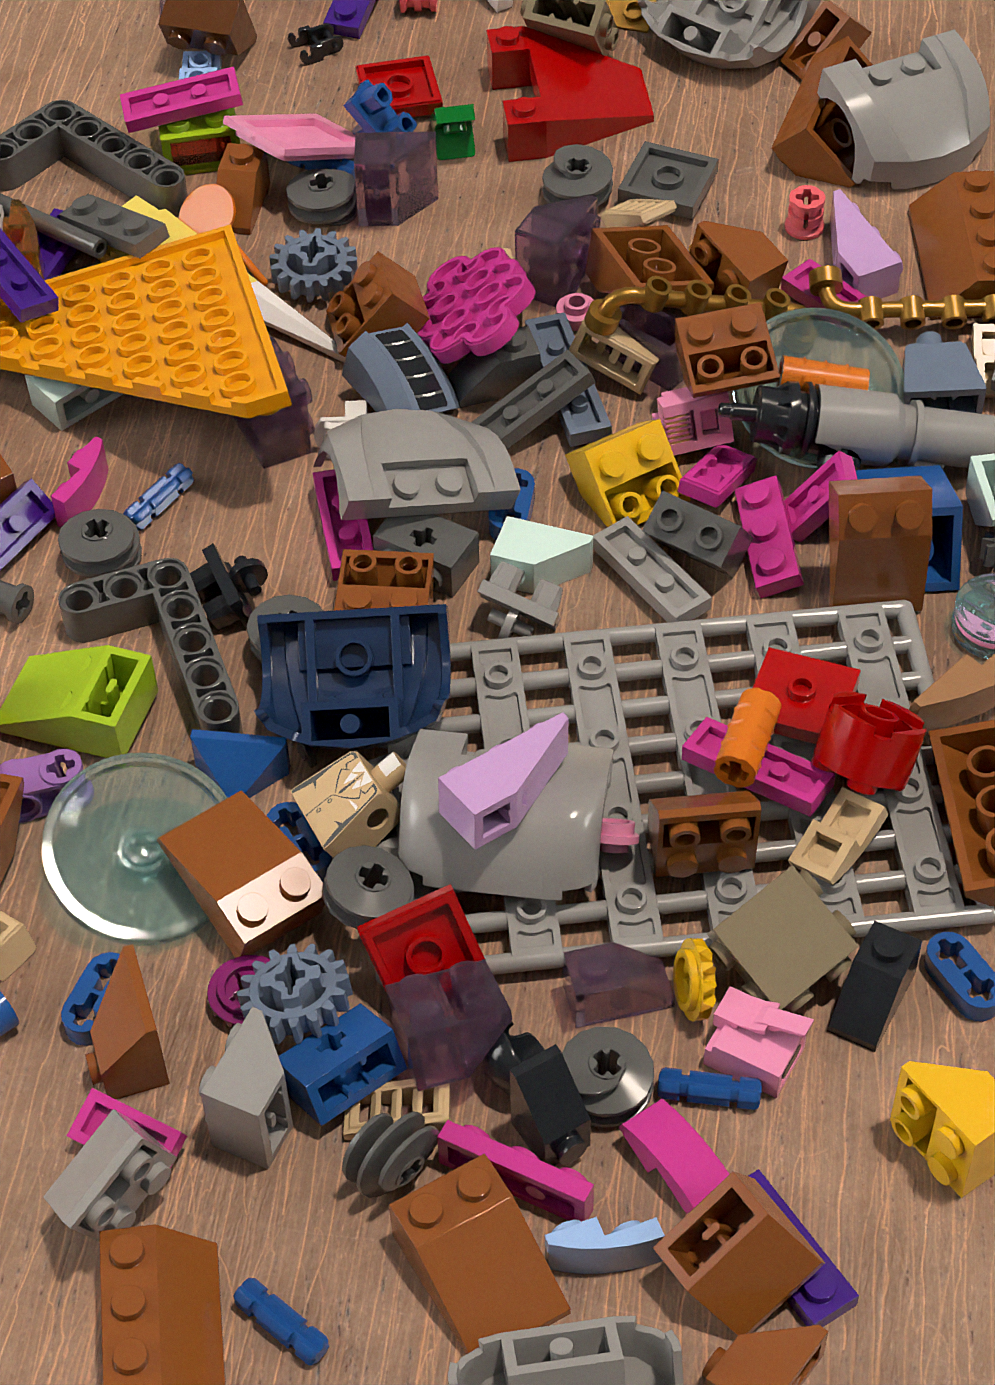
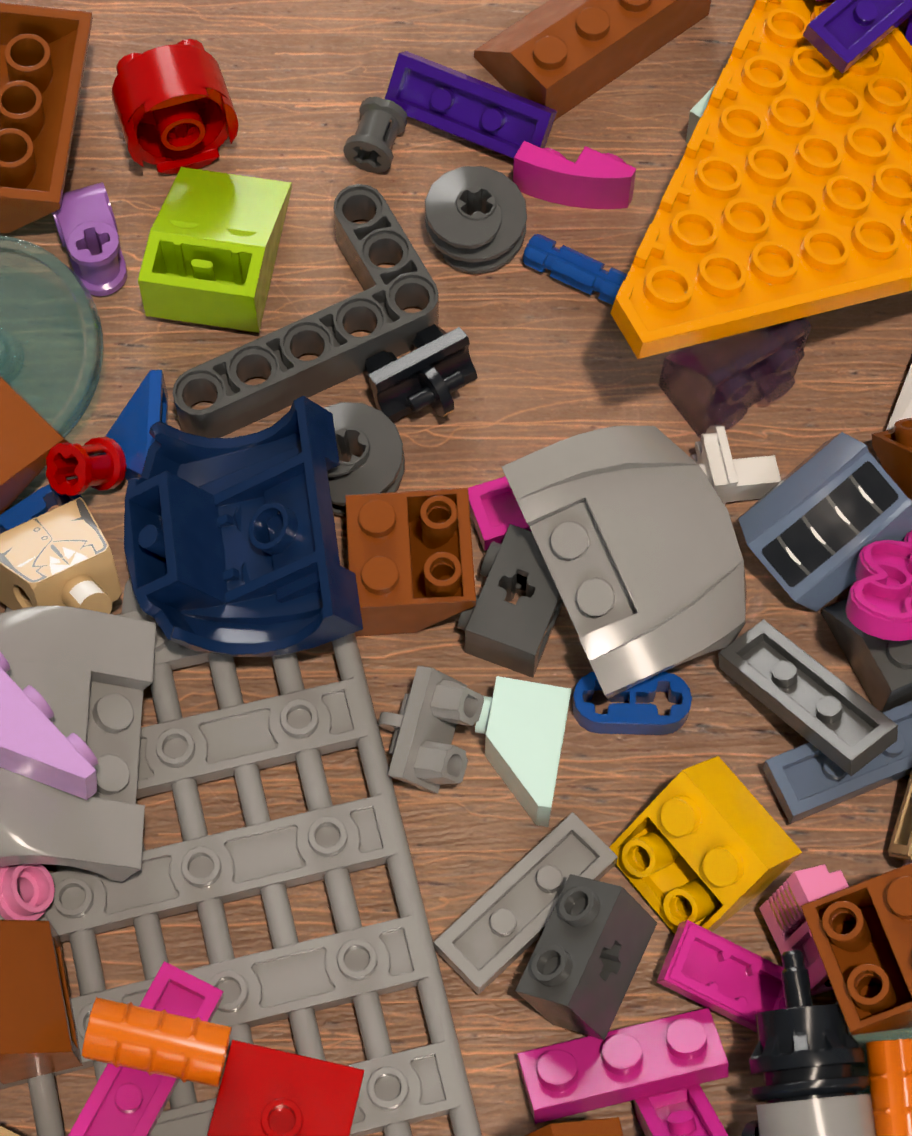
camera: 80 degrees right, 15 degrees up
none -> red bush [46,436,127,496]

